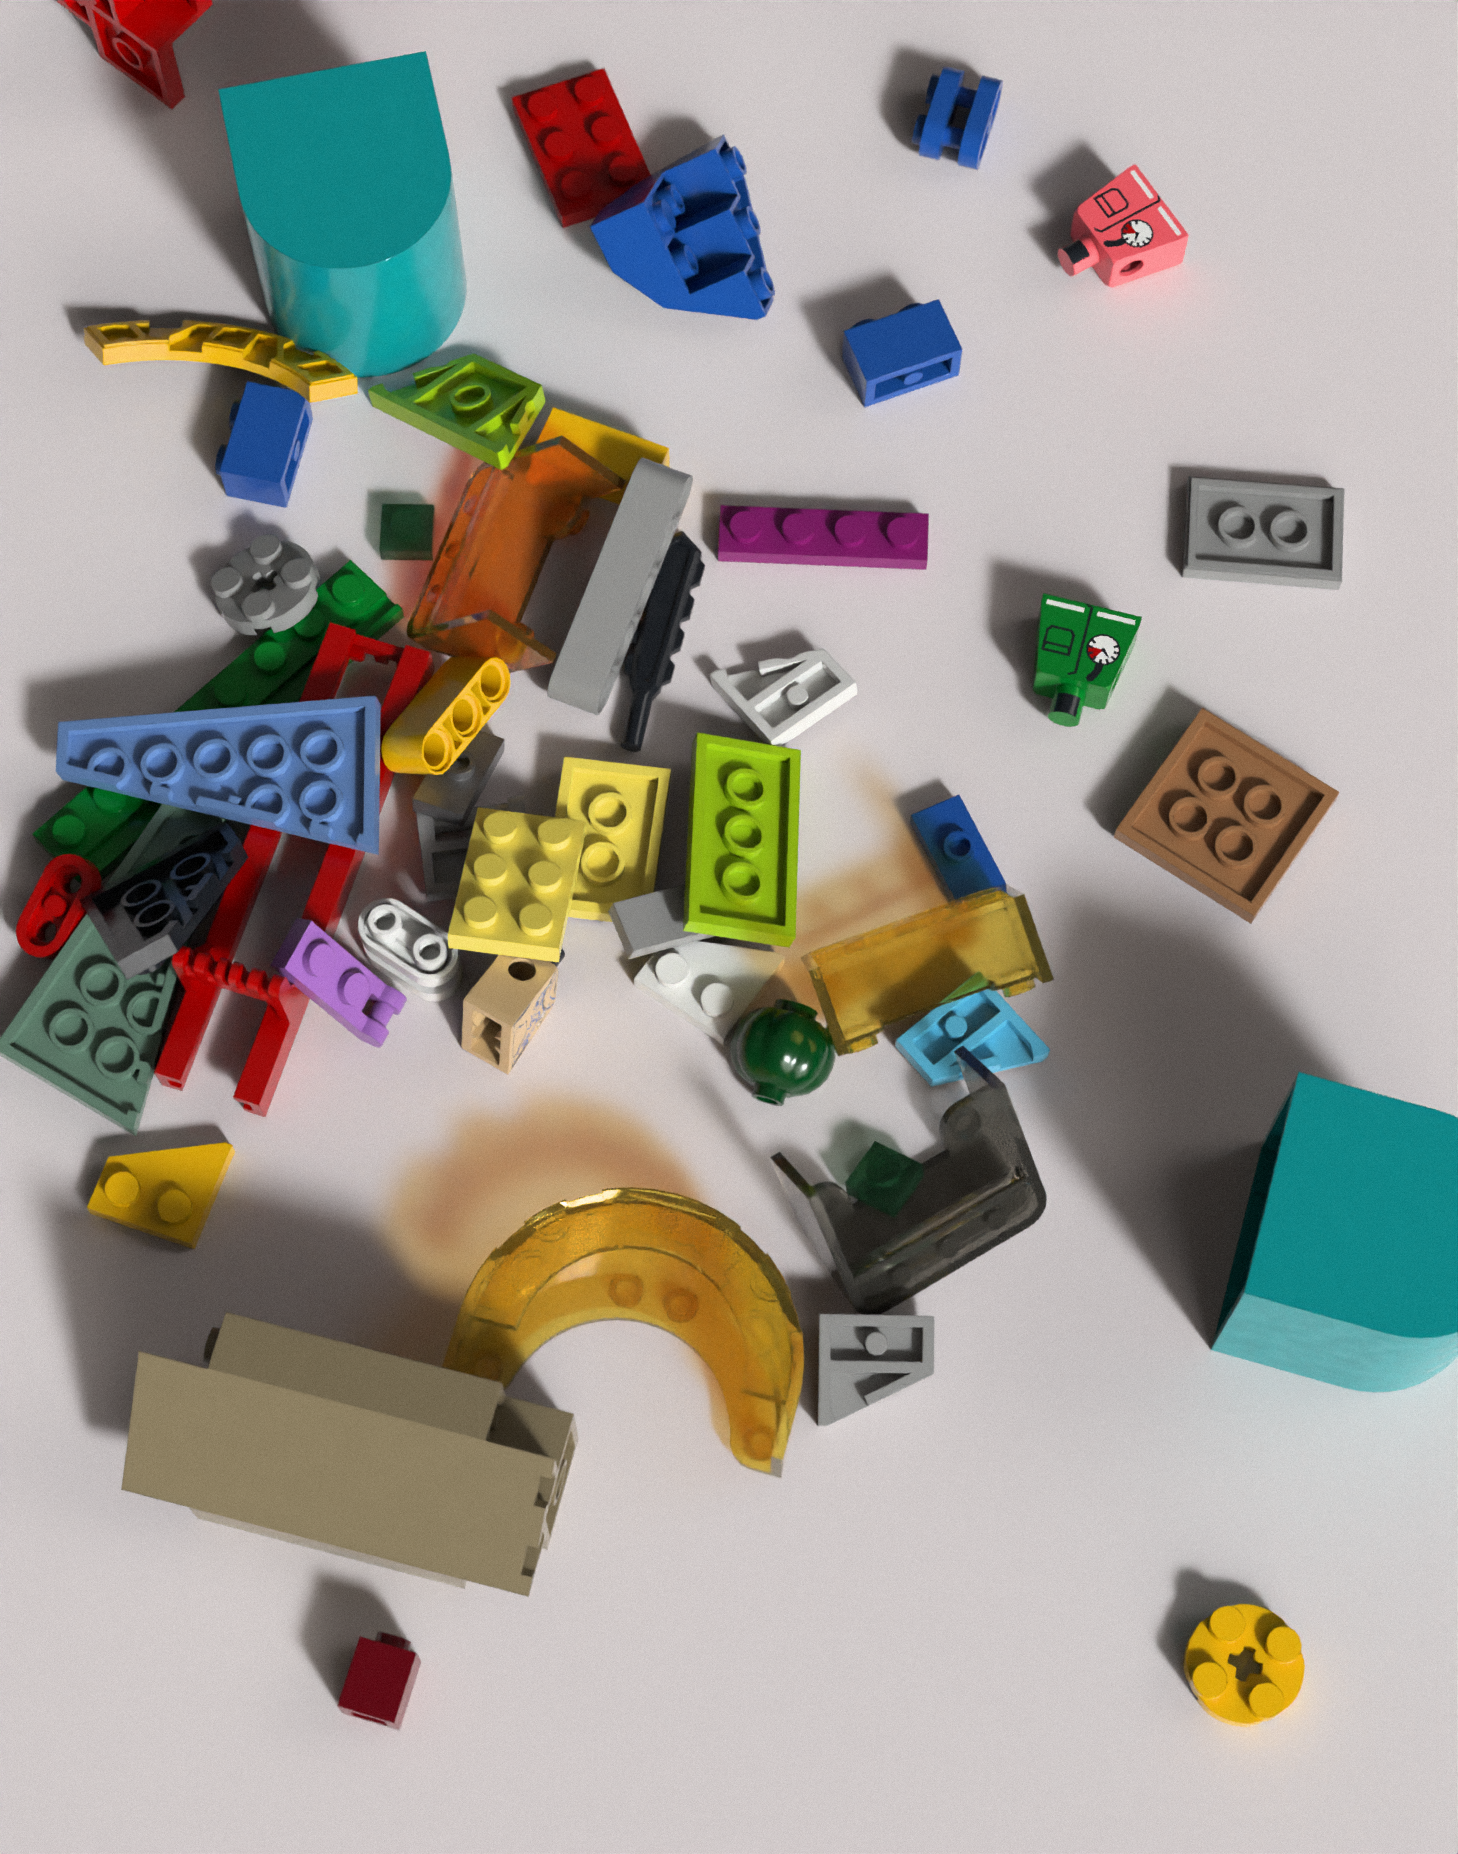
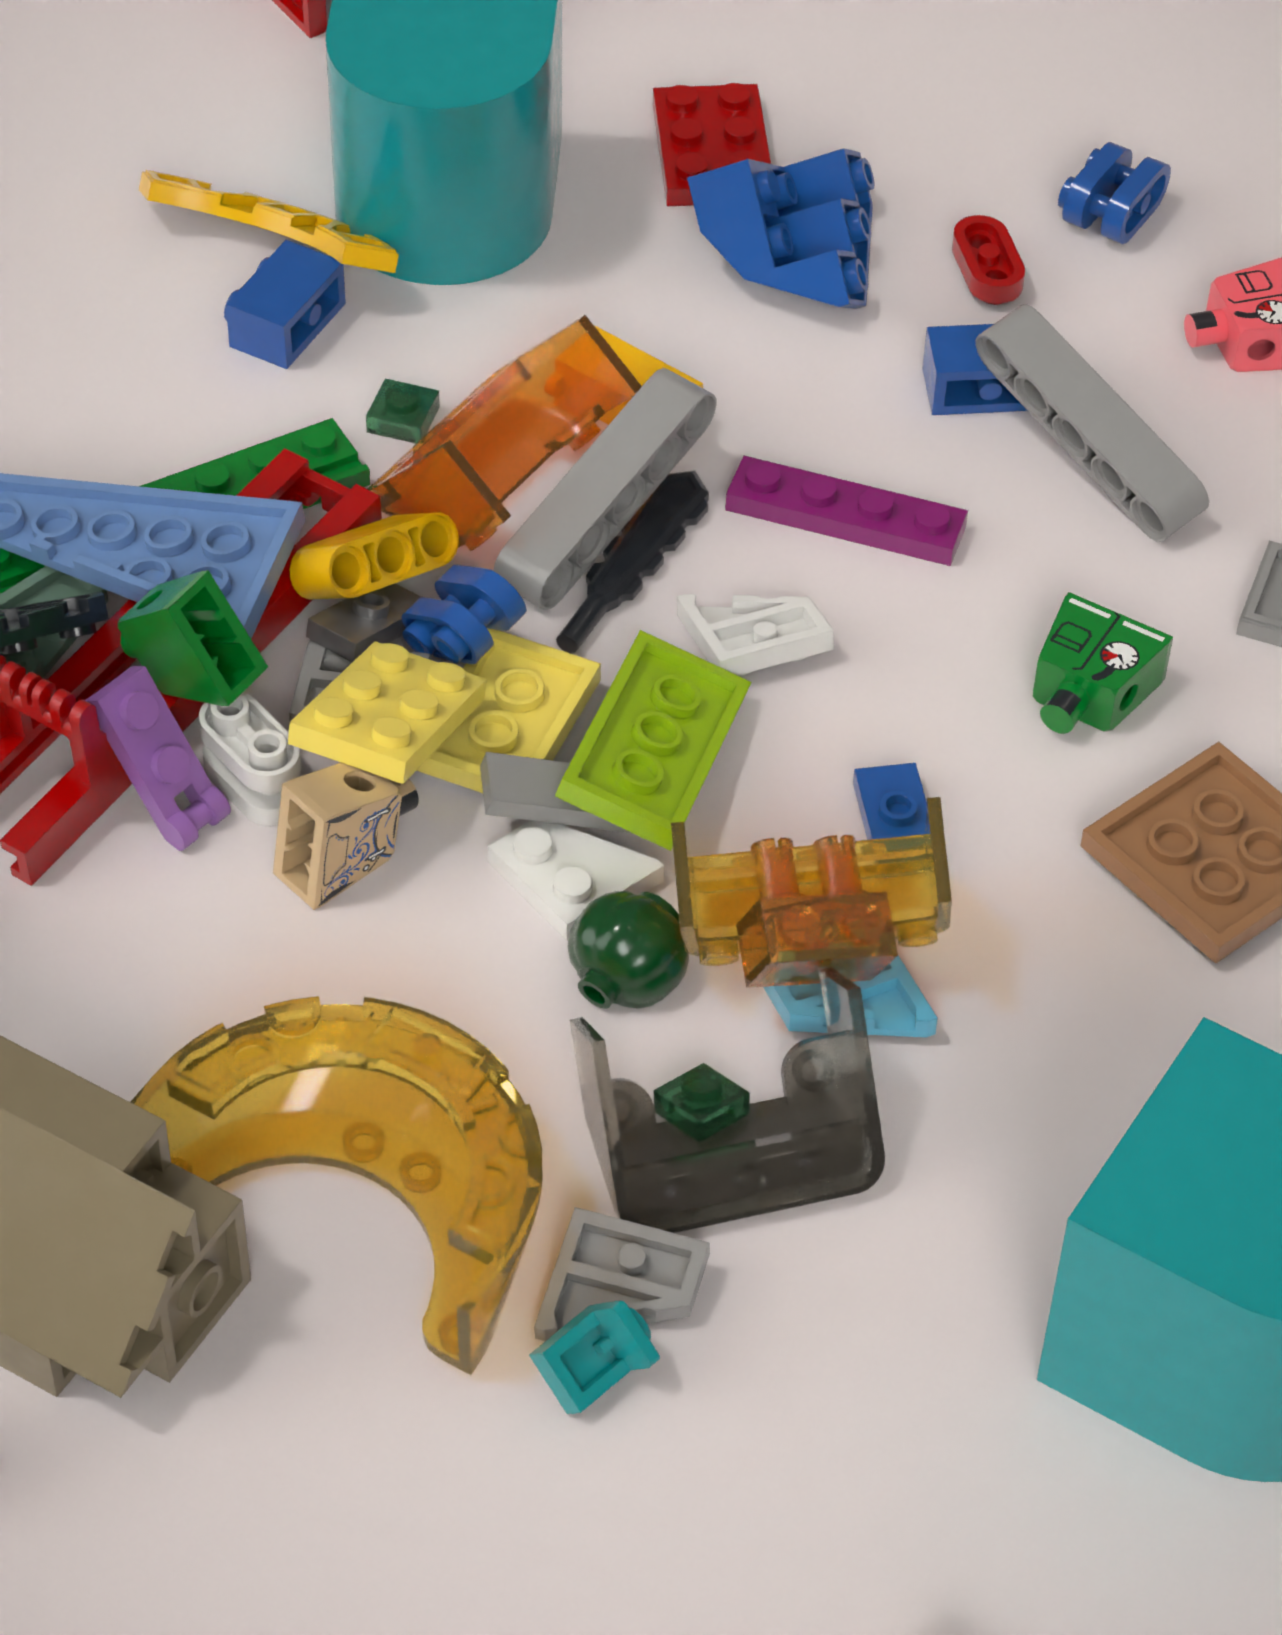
camera: 15 degrees right, 20 degrees down
light grey plate [211,534,320,635] -> none
lime wing [368,353,546,470] -> none
none -> green torso [118,570,268,706]
none -> blue brick [401,565,527,664]
none -> teal bracket [529,1300,660,1414]
none -> clear orange brick [736,835,898,988]
none -> red plate [952,215,1025,305]
none -> light grey beam [976,304,1209,542]

